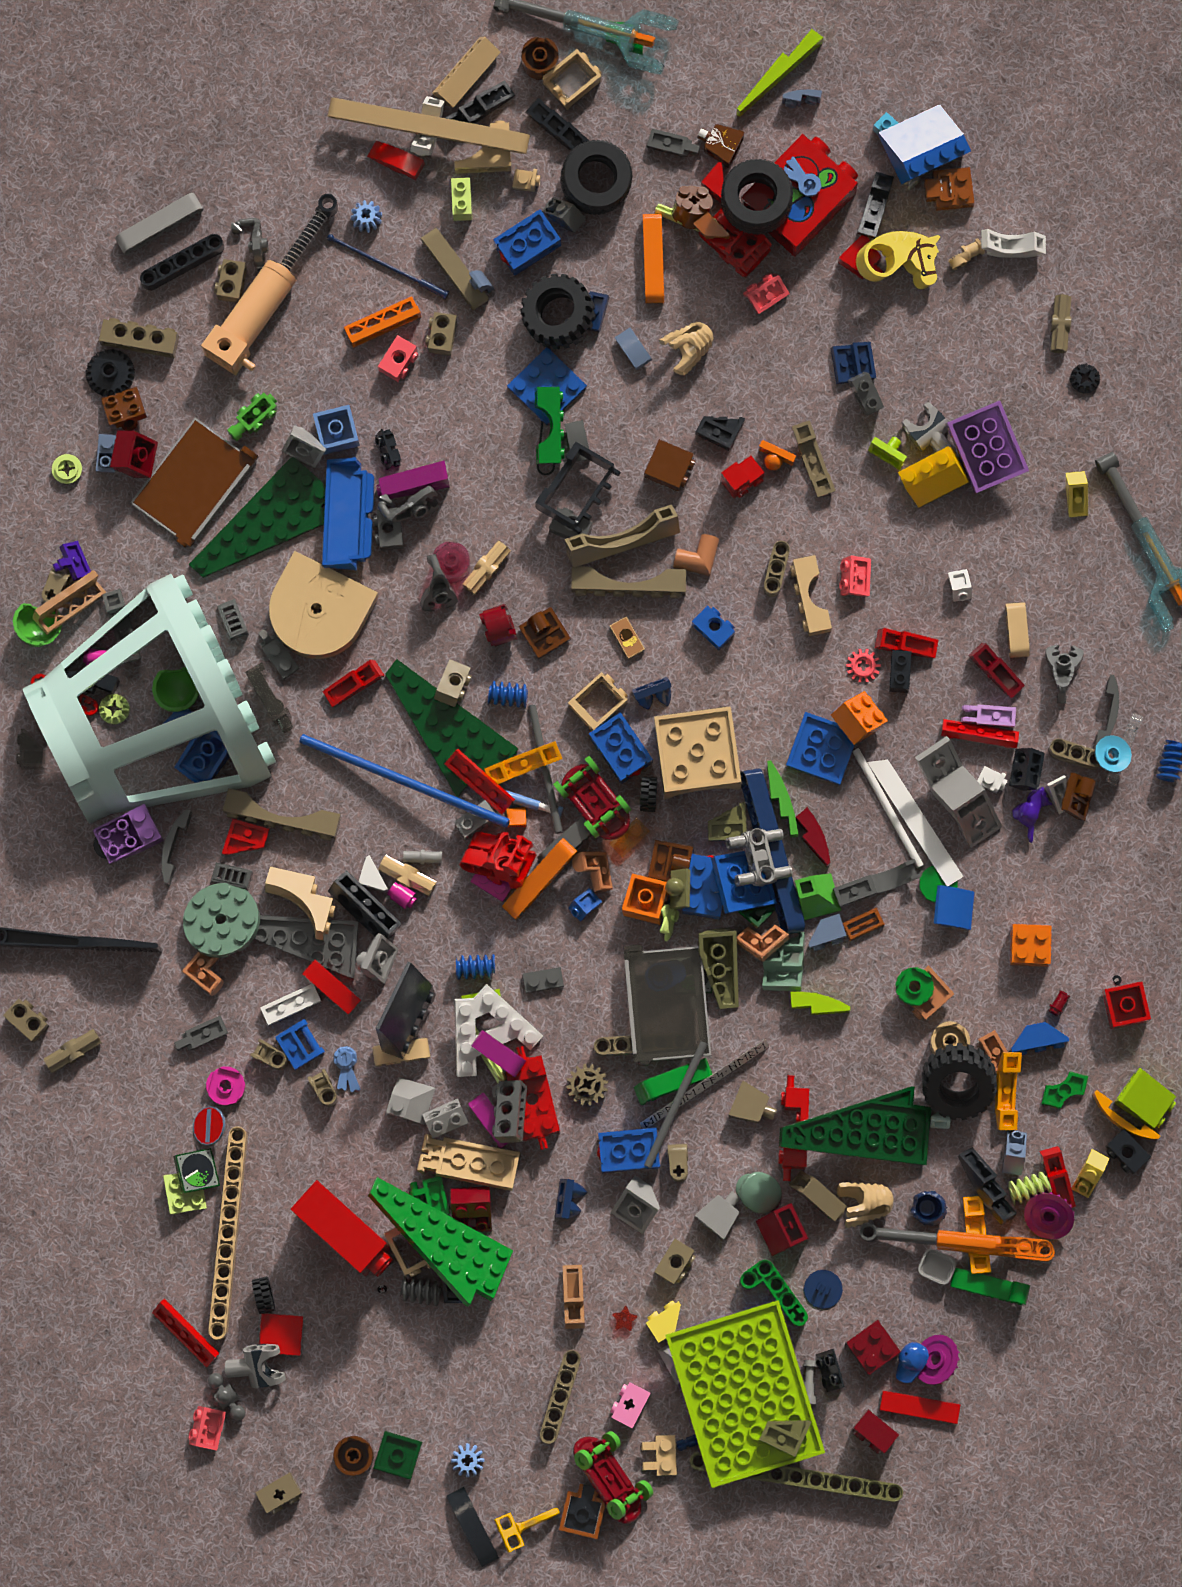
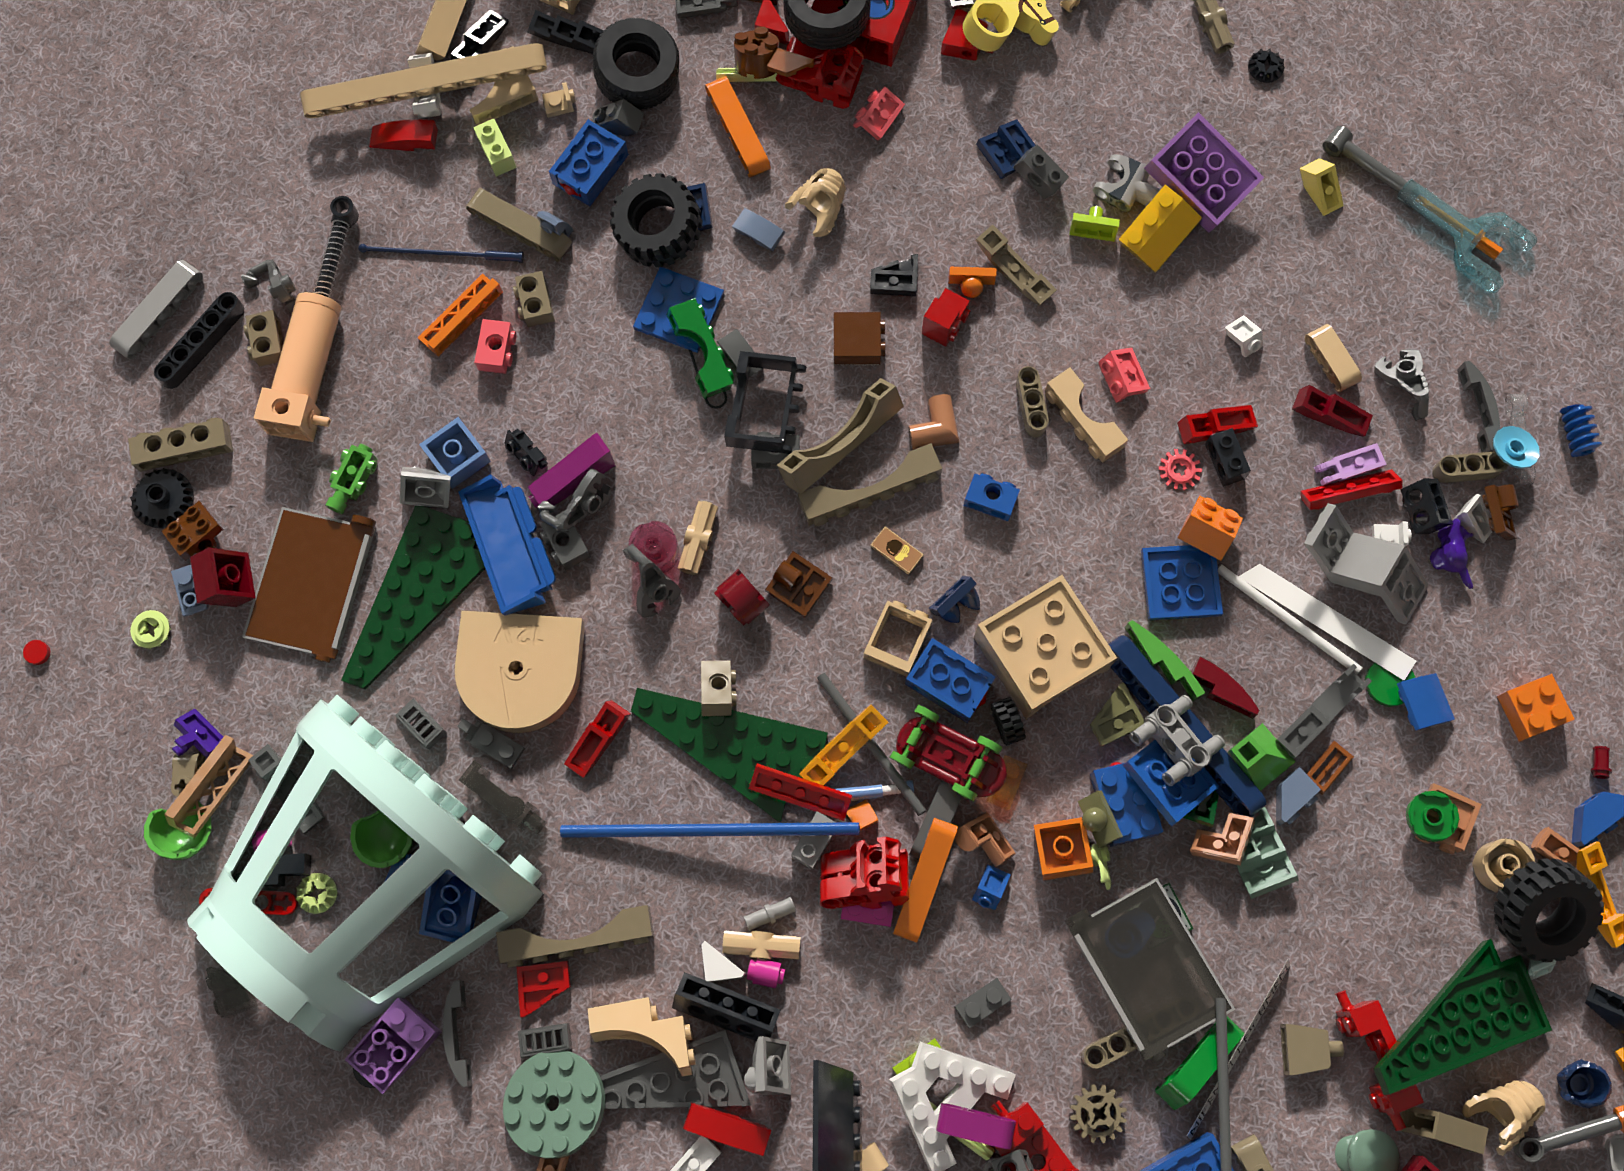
camera: 25 degrees left, 5 degrees down
light blue gear [351,200,383,233] -> none
blue piece [456,954,495,980] -> none
blue piece [488,680,528,708] -> none
reddish brown plate [648,840,693,882] -> none
olive wedge [698,927,739,1009] -> none
lime slope [790,992,851,1015] -> none

